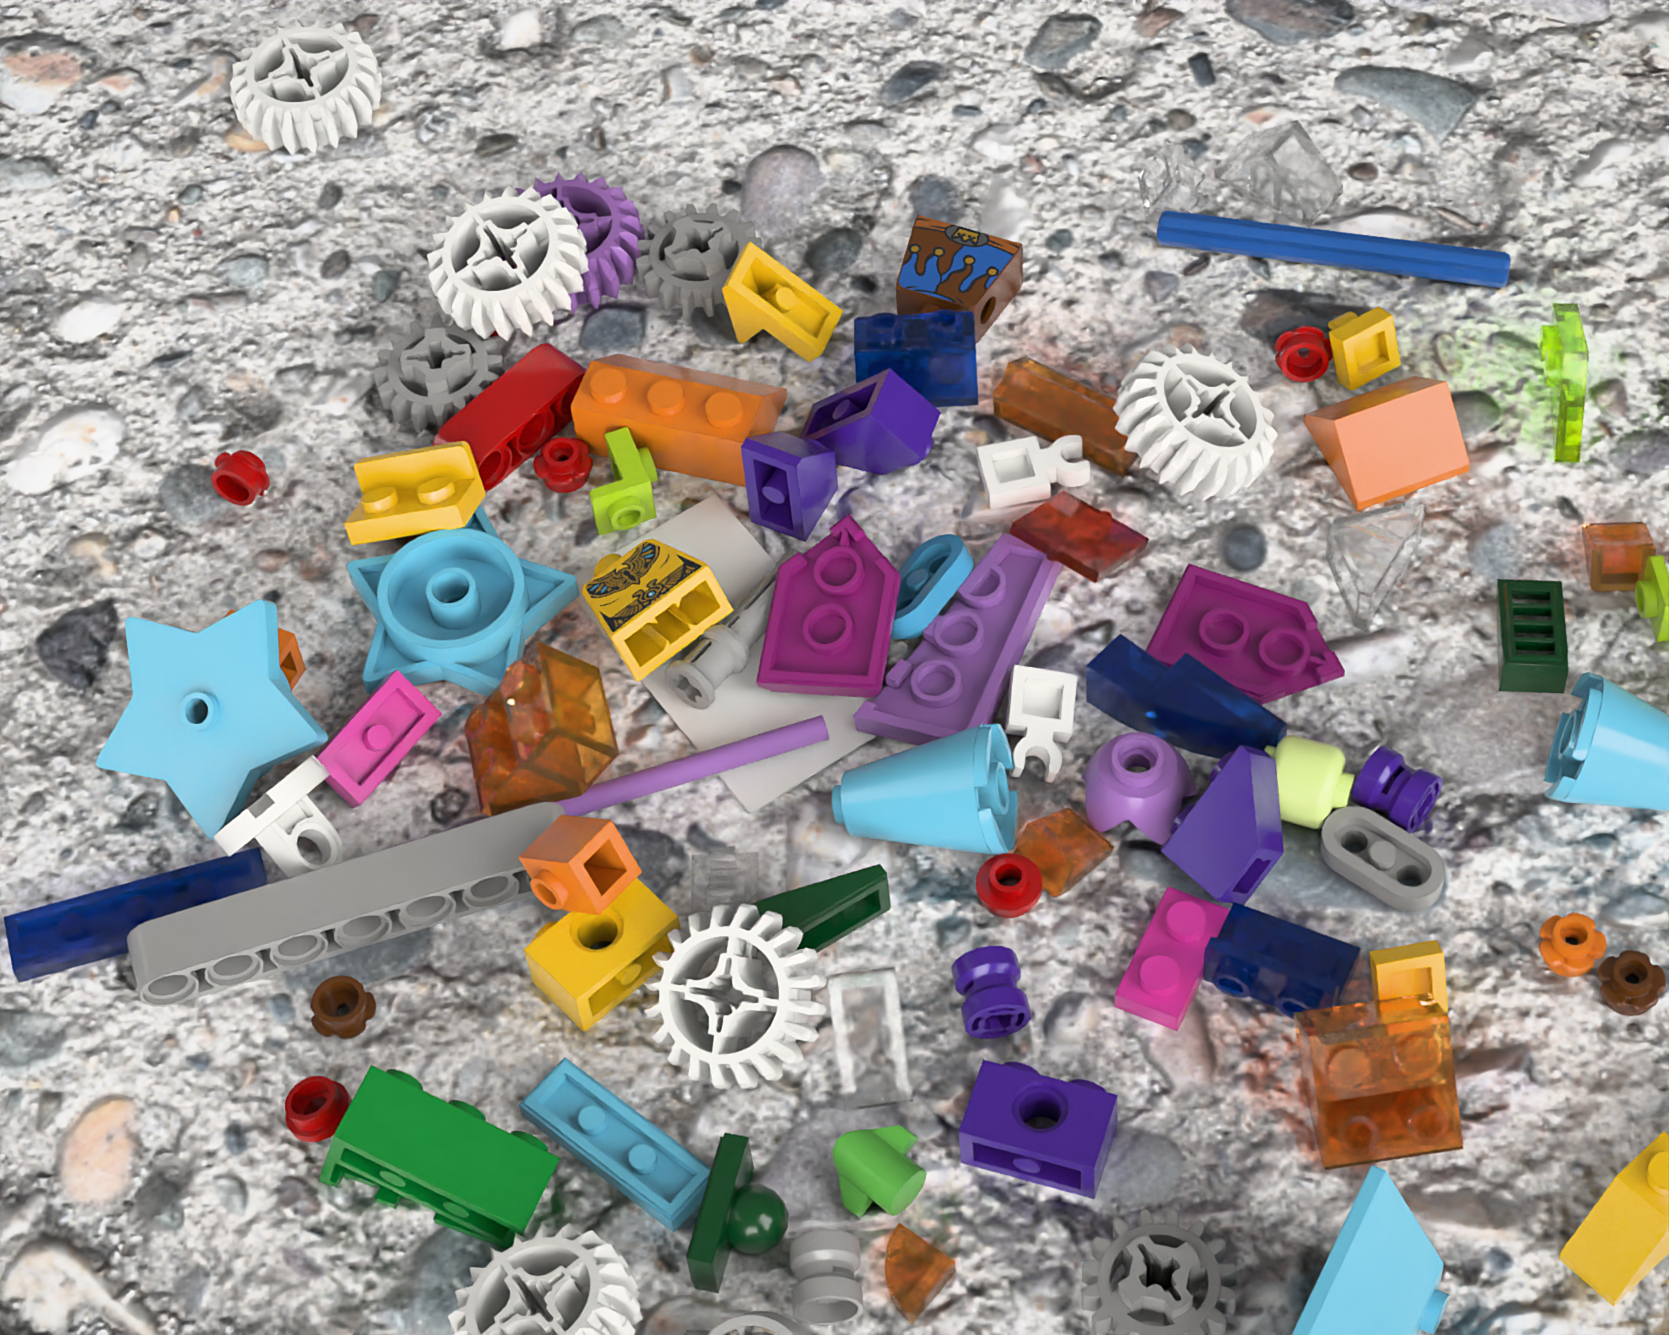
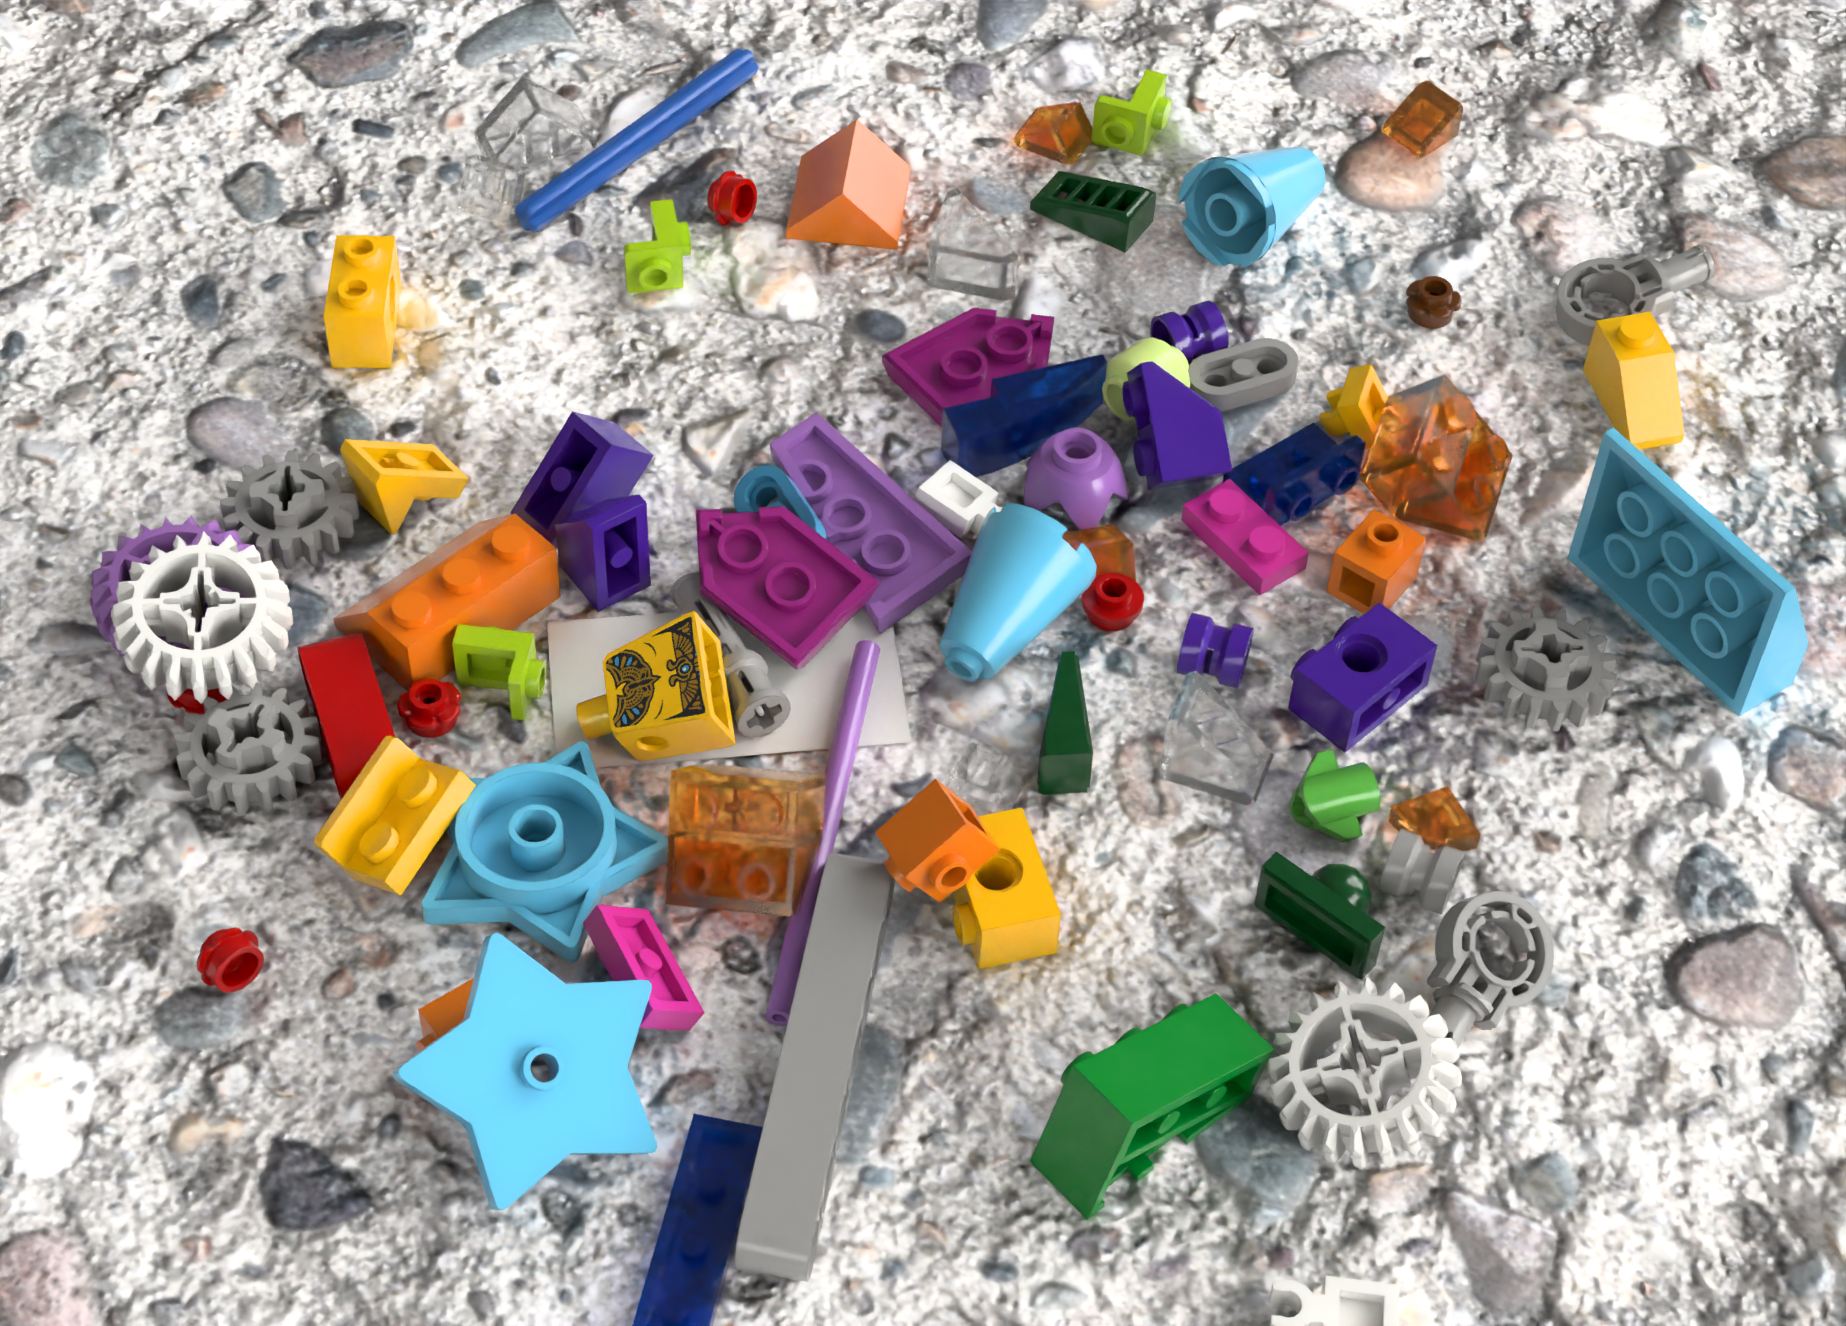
camera: 70 degrees left, 5 degrees down
white tile [213,755,343,878] -> none
red plate [285,1076,352,1142] -> none
reddish brown plate [310,975,376,1040] -> none
medium azure tile [519,1057,711,1233] -> none
white gear [644,904,827,1089] -> none
clear blue bracket [854,309,978,407] -> none
torso [896,215,1023,355] -> none
white plate [976,435,1090,510] -> none
clear orange piece [993,356,1139,478] -> none
clear red piece [1009,490,1149,583] -> none
white gear [1112,343,1278,502] -> none
yellow tile [1328,306,1401,391] -> none
orange plate [1538,912,1607,977] -> none
clear neon green wing [1539,303,1589,462] -> none
none -> yellow brick [323,235,402,368]
none -> lime bracket [624,199,691,293]
none -> orange brick [1326,509,1427,614]

